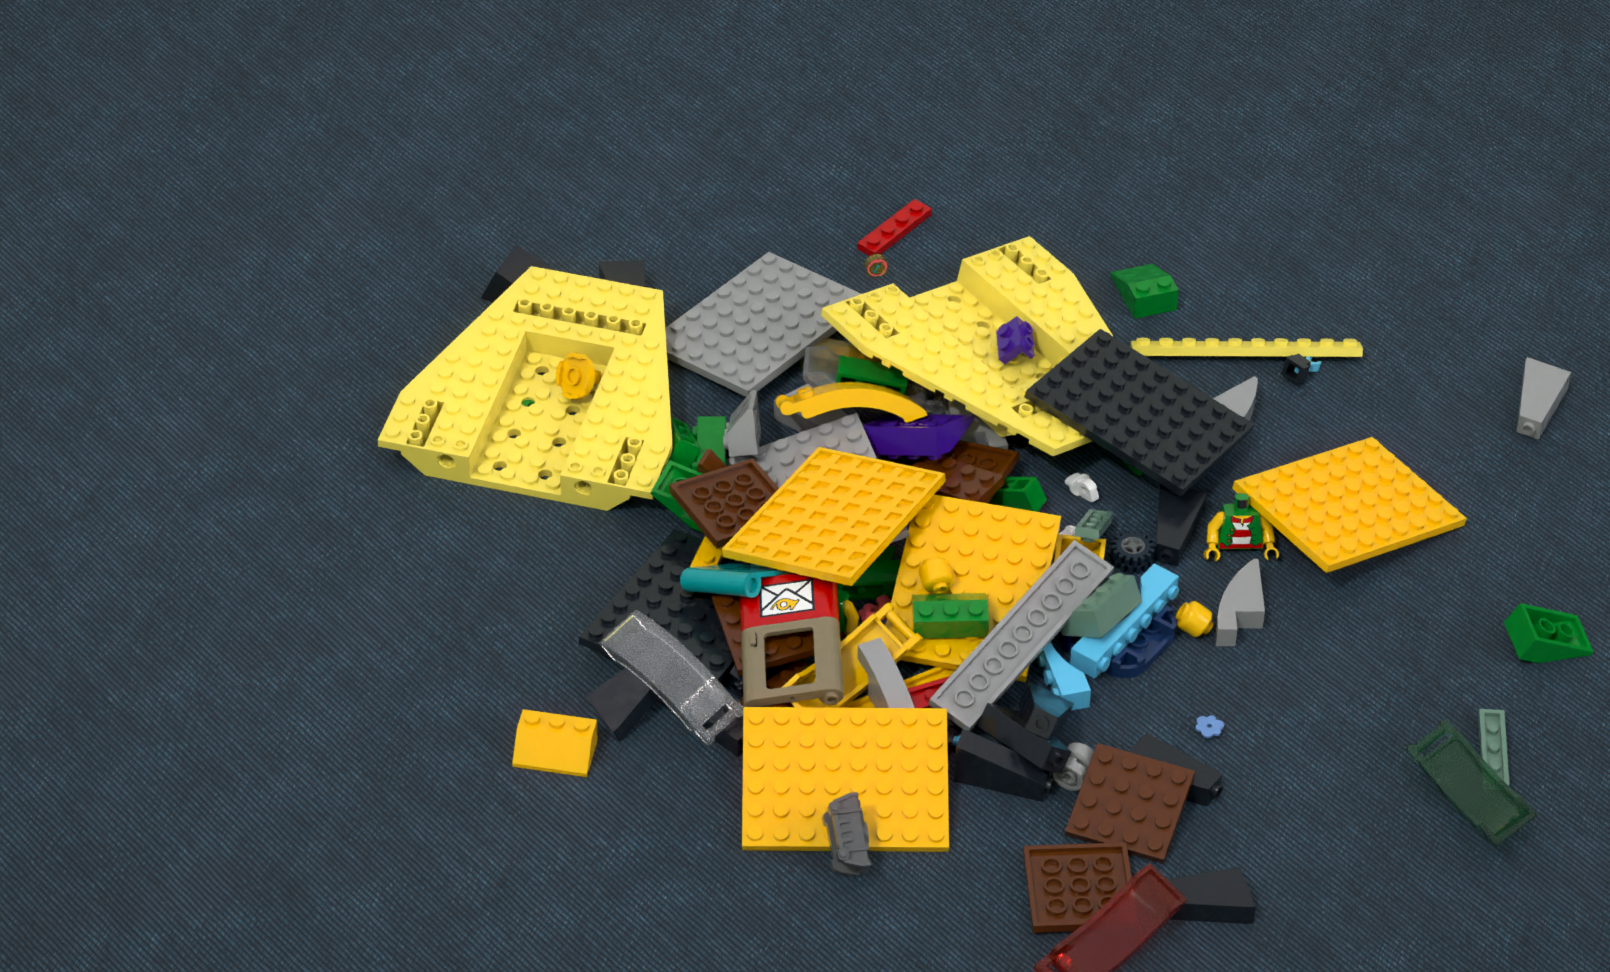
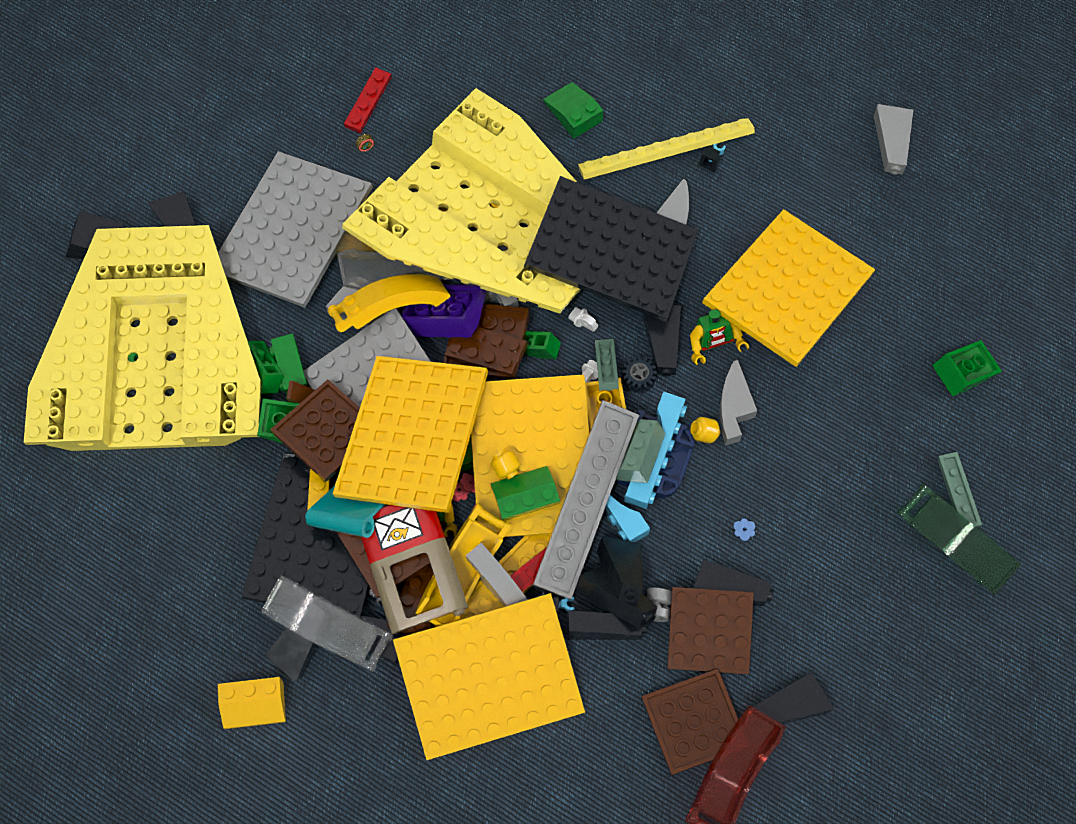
camera: 15 degrees left, 25 degrees up
yellow tile [556,353,601,399] -> none
light grey slope [723,390,761,457] -> none
dark grey piece [822,792,871,877] -> none
green brick [834,355,907,395] -> none
dark purple bracket [996,316,1035,364] -> none

